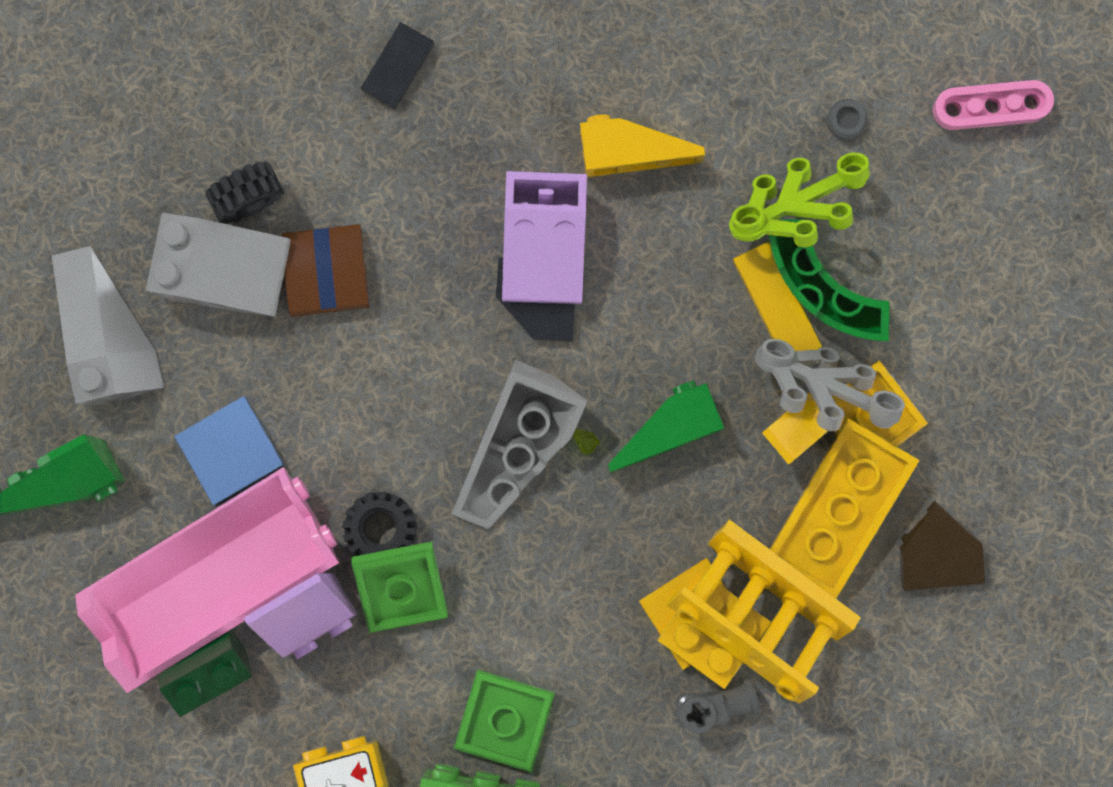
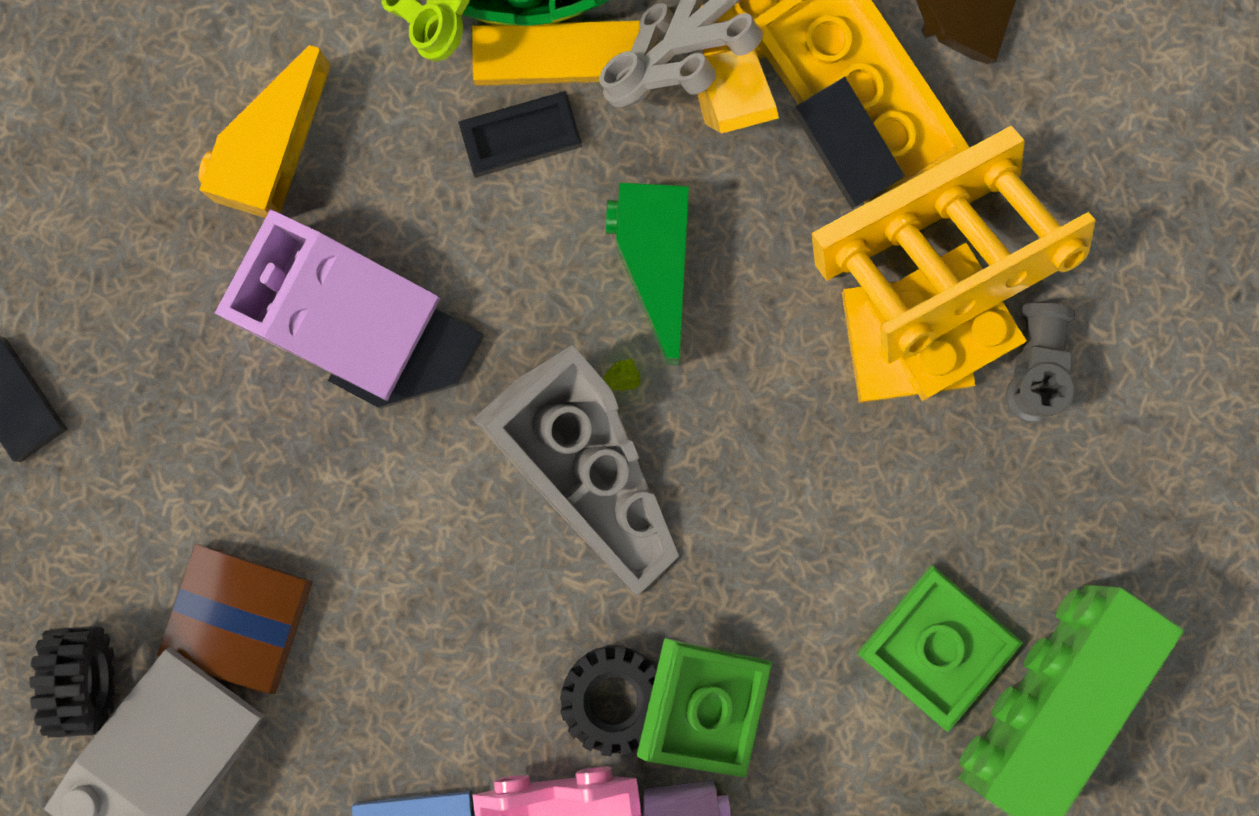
camera: 65 degrees left, 0 degrees up
none -> black tile [458,91,582,178]
none -> black tile [792,76,905,209]

